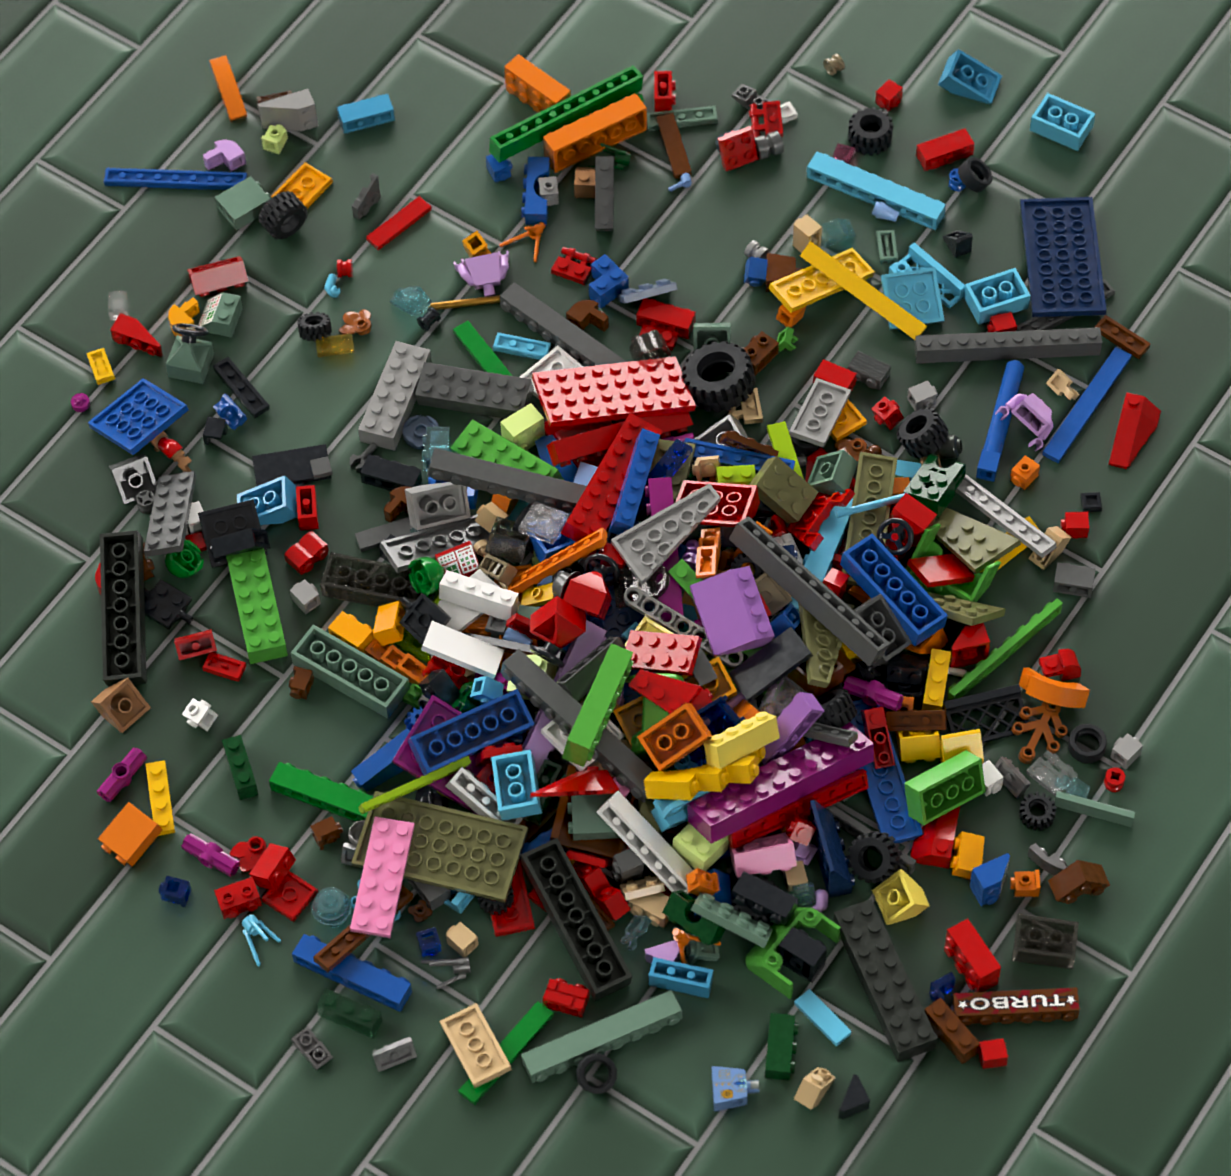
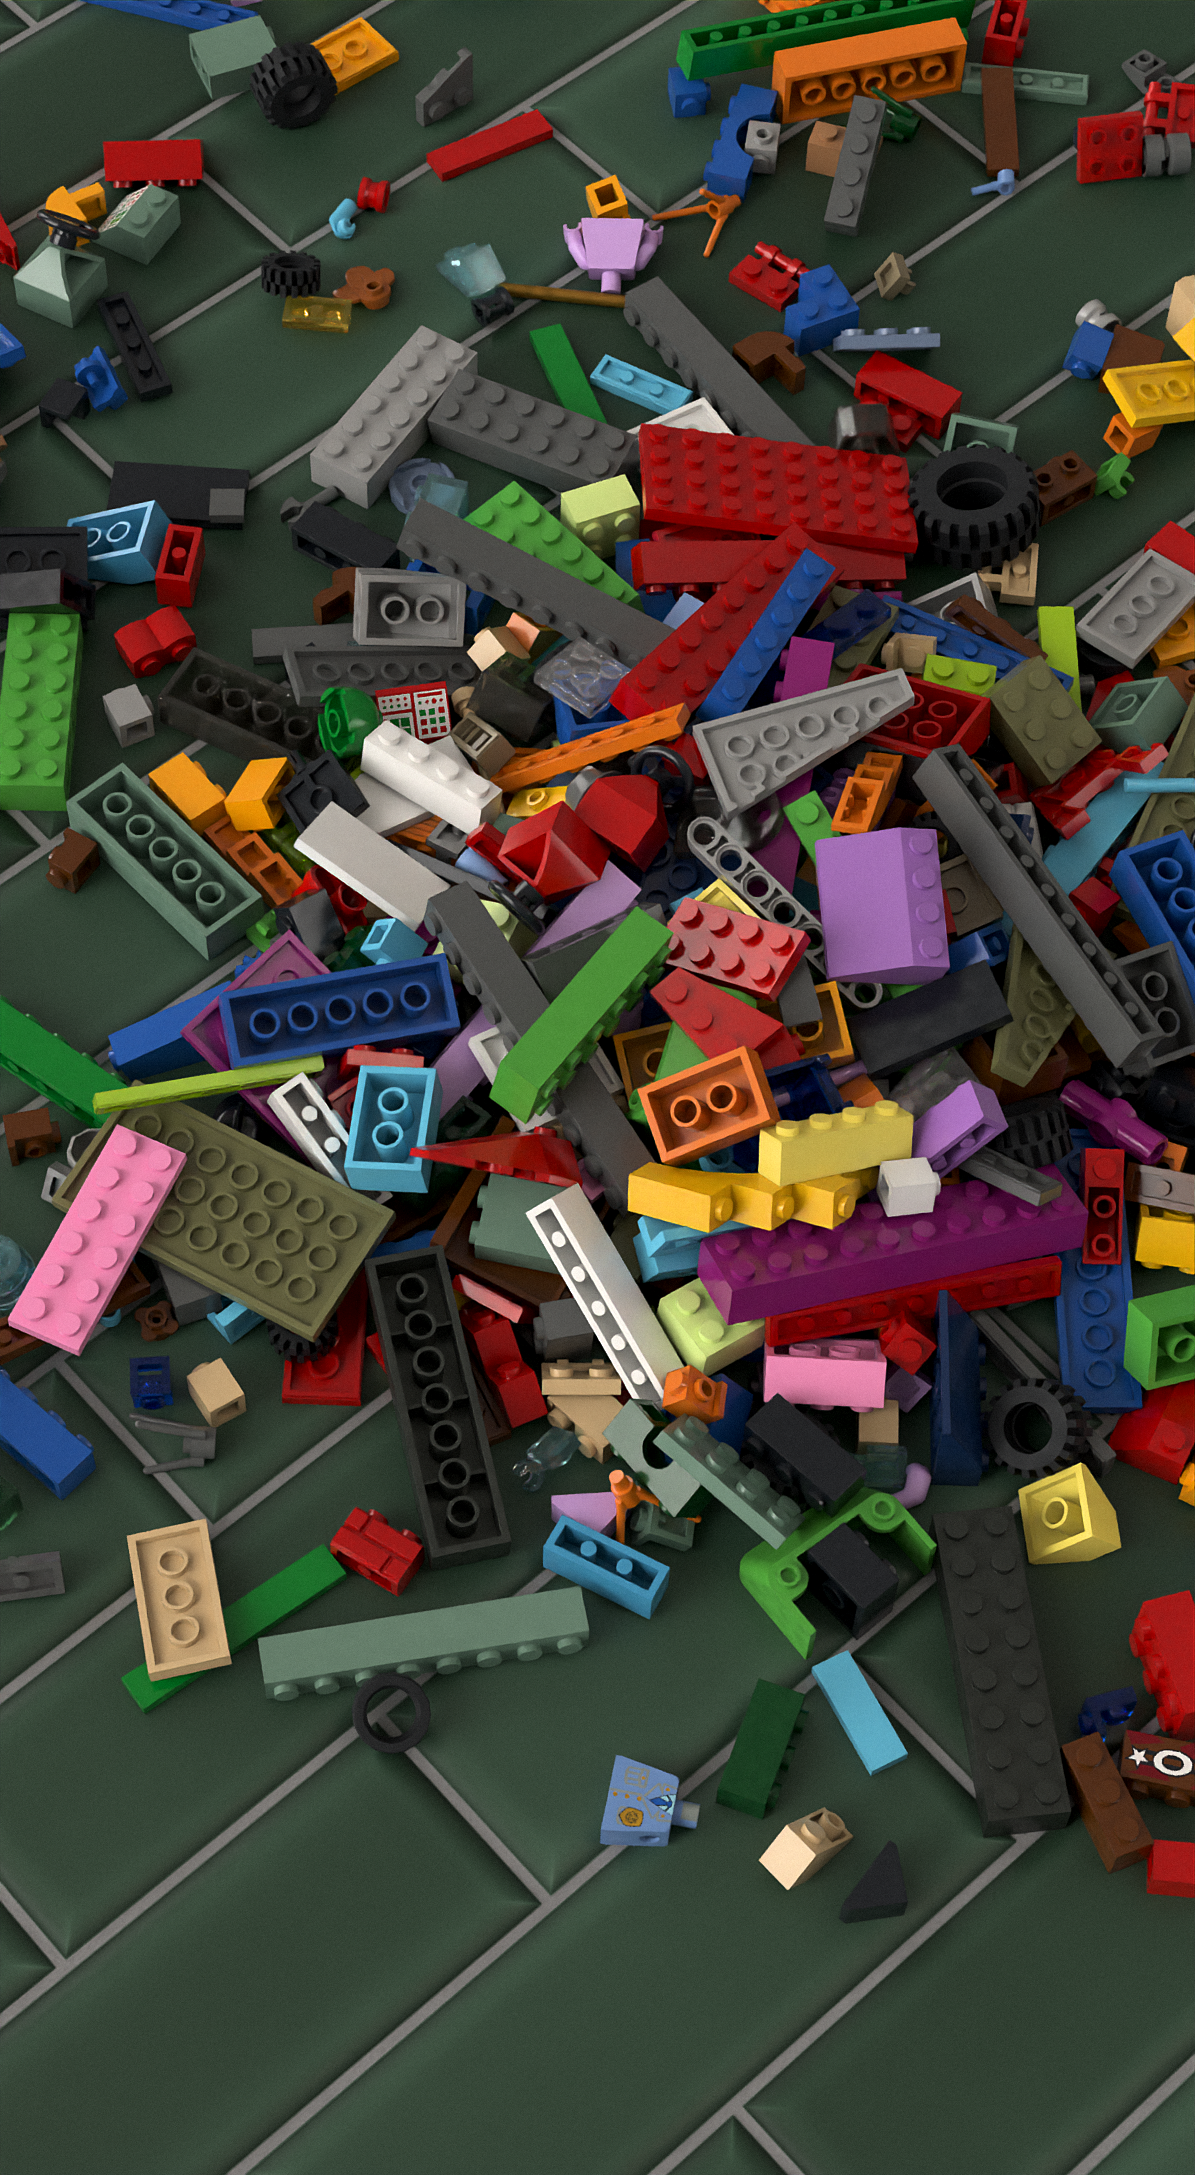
camera: 10 degrees right, 0 degrees up
none -> dark tan tile [874,252,916,301]
none -> white brick [876,1157,941,1217]

